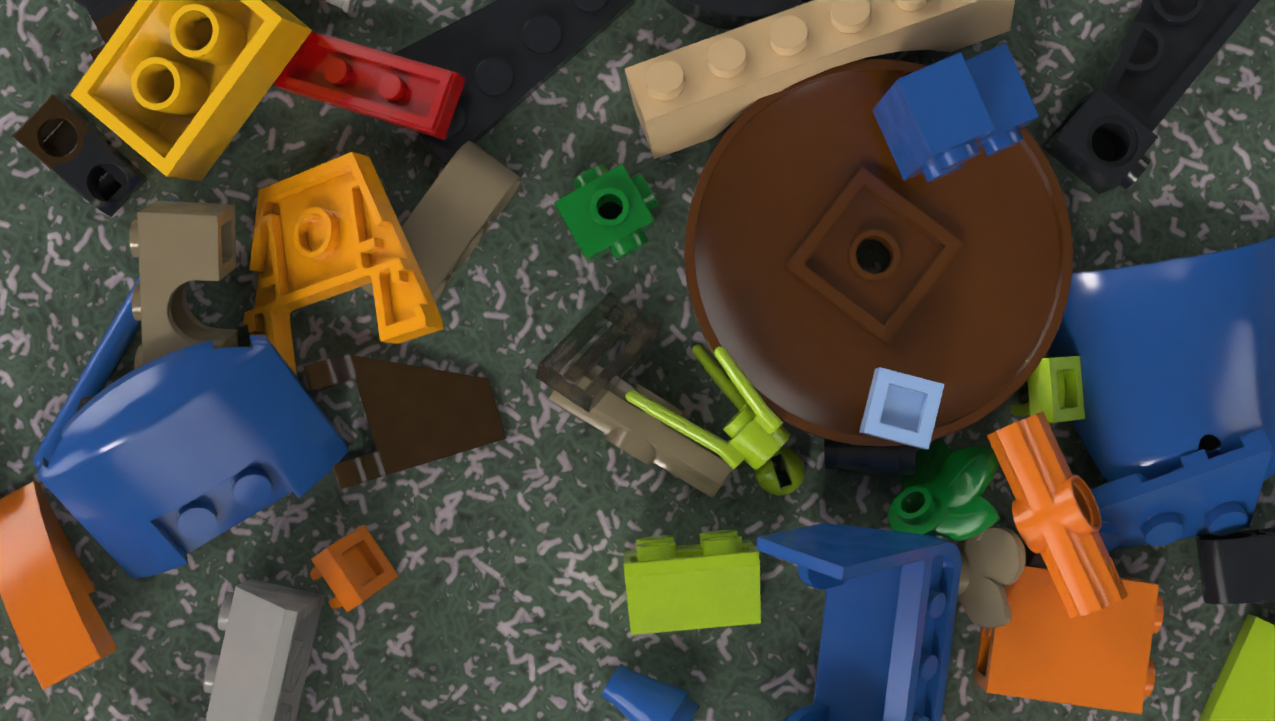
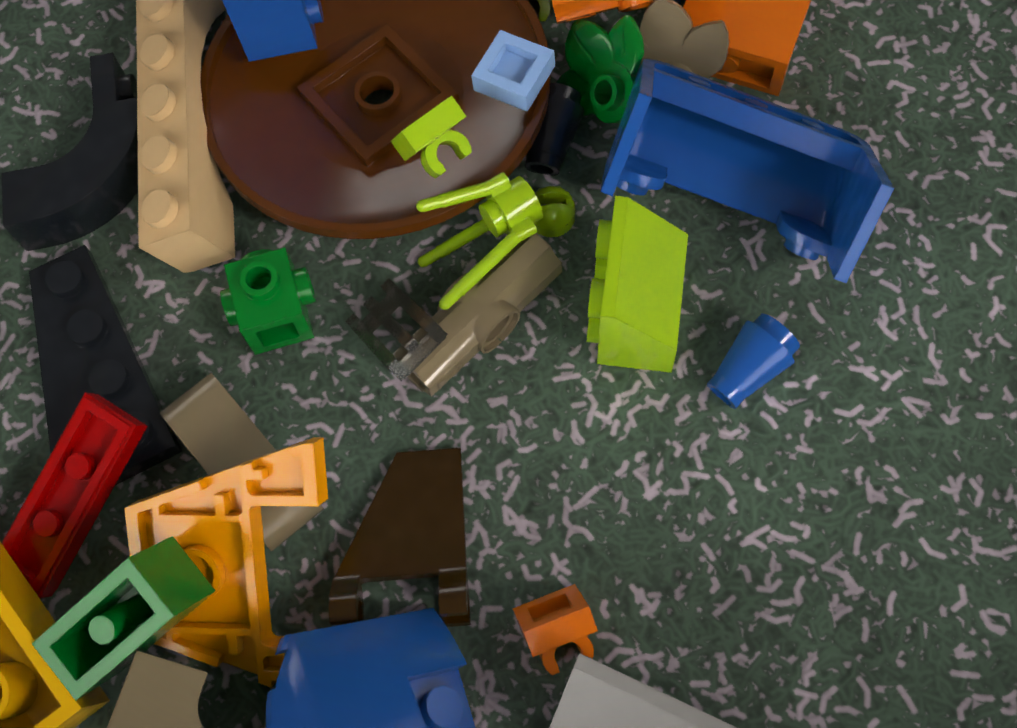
camera: 70 degrees left, 20 degrees down
none -> green brick [32,536,216,701]
none -> lime tile [390,95,472,178]

